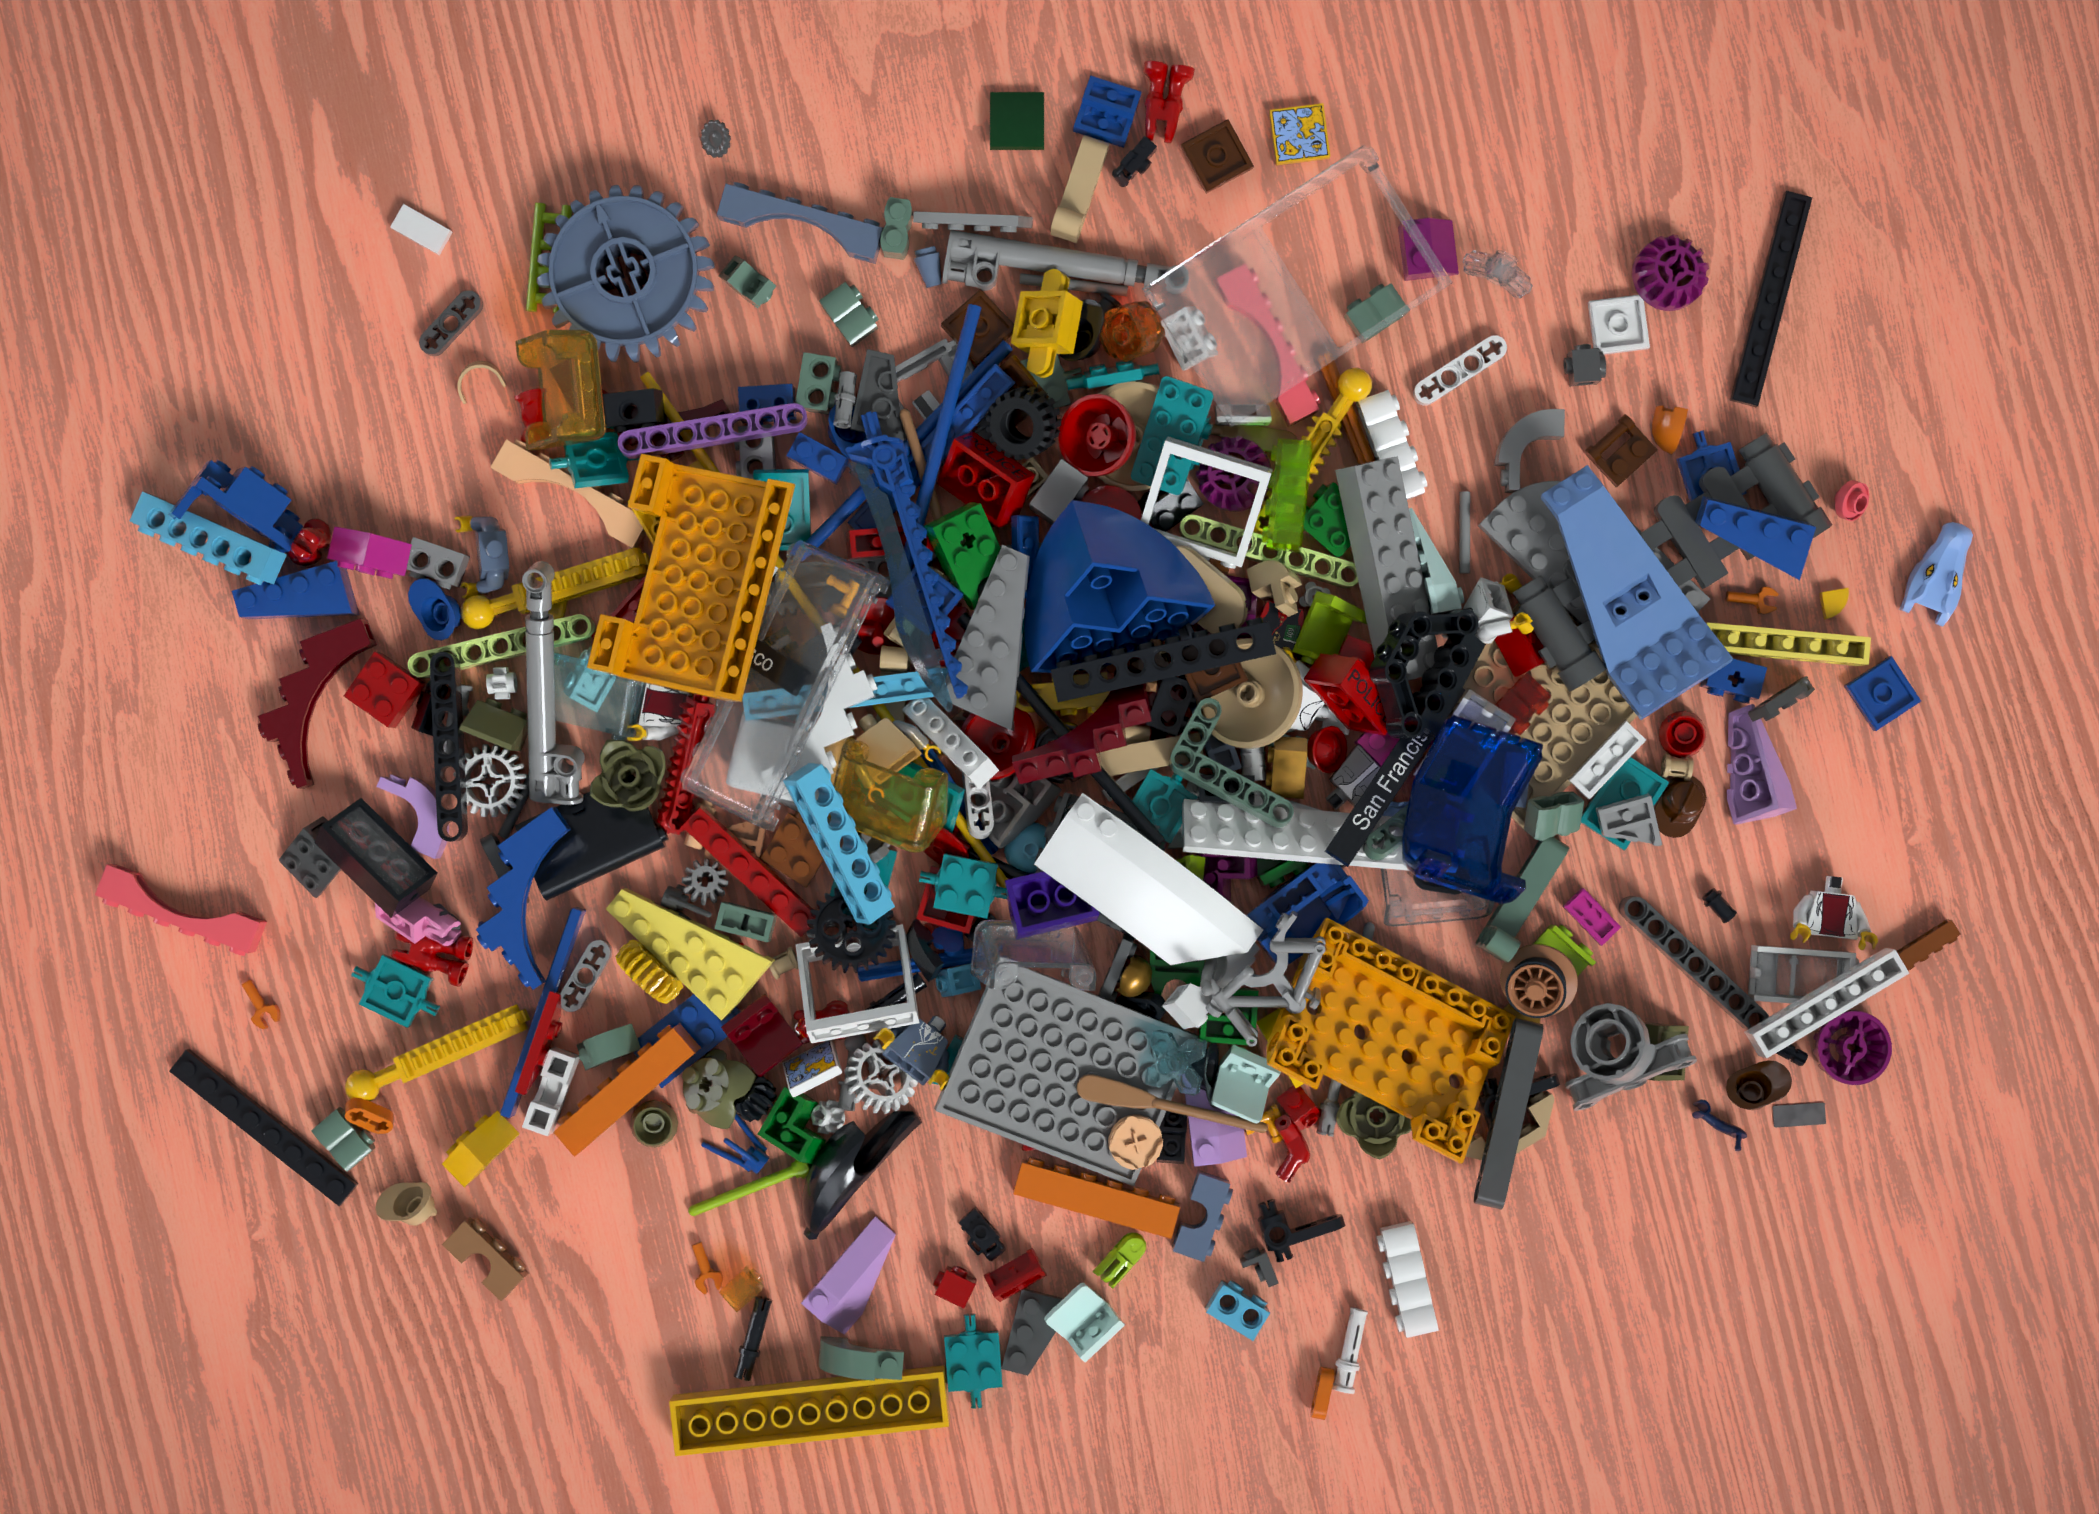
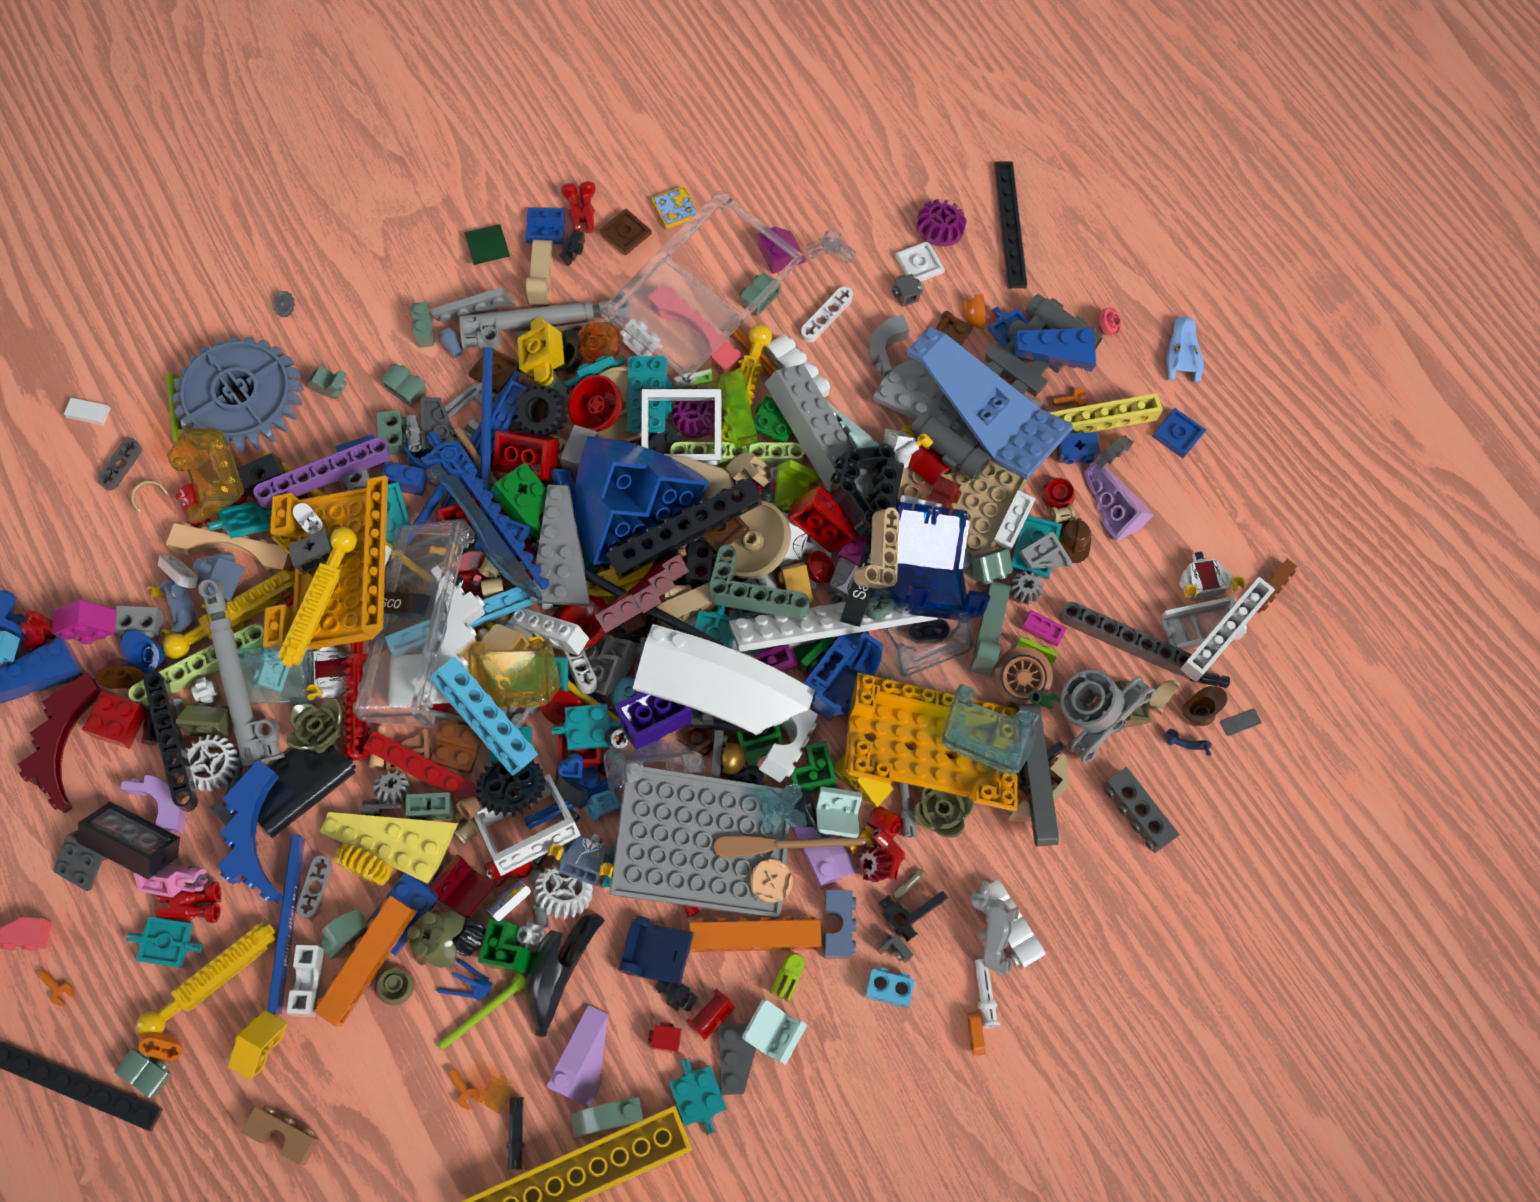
camera: 25 degrees left, 20 degrees down
tan piece [375,1182,437,1226] -> none
red wing [515,991,563,1095] -> none
sand blue arch [717,182,883,264] -> none
black slope [1157,1111,1187,1164] -> none
light grey piece [1200,910,1326,1046] -> none
light grey bar [1459,491,1470,574] -> none
black pin [1702,888,1737,924] -> none
magenta gear [1813,1010,1892,1085] -> none
yellow tile [1819,588,1849,619] -> none
none -> reddish brown piece [96,658,147,689]
none -> white beam [158,554,198,588]
none -> sand blue torso [193,552,245,612]
none -> yellow gear [278,527,357,668]
none -> flat silver brick [289,529,333,574]
none -> white piece [293,503,325,535]
none -> medium nougat bar [454,796,481,821]
none -> blue tile [558,754,583,778]
none -> black bush [604,727,629,748]
none -> dark blue door [618,916,694,985]
none -> reddish brown bracket [683,728,713,758]
none -> tan beam [853,508,899,589]
none -> dark red gear [856,845,893,882]
none -> dark tan piece [893,870,923,900]
none -> clear light blue windscreen [942,684,1040,774]
none -> light grey animal [971,880,1020,976]
none -> light grey gear [1010,570,1044,605]
none -> dark green bar [1029,689,1061,709]
none -> dark grey brick [1103,767,1180,853]
none -> tan helmet [1148,680,1180,714]

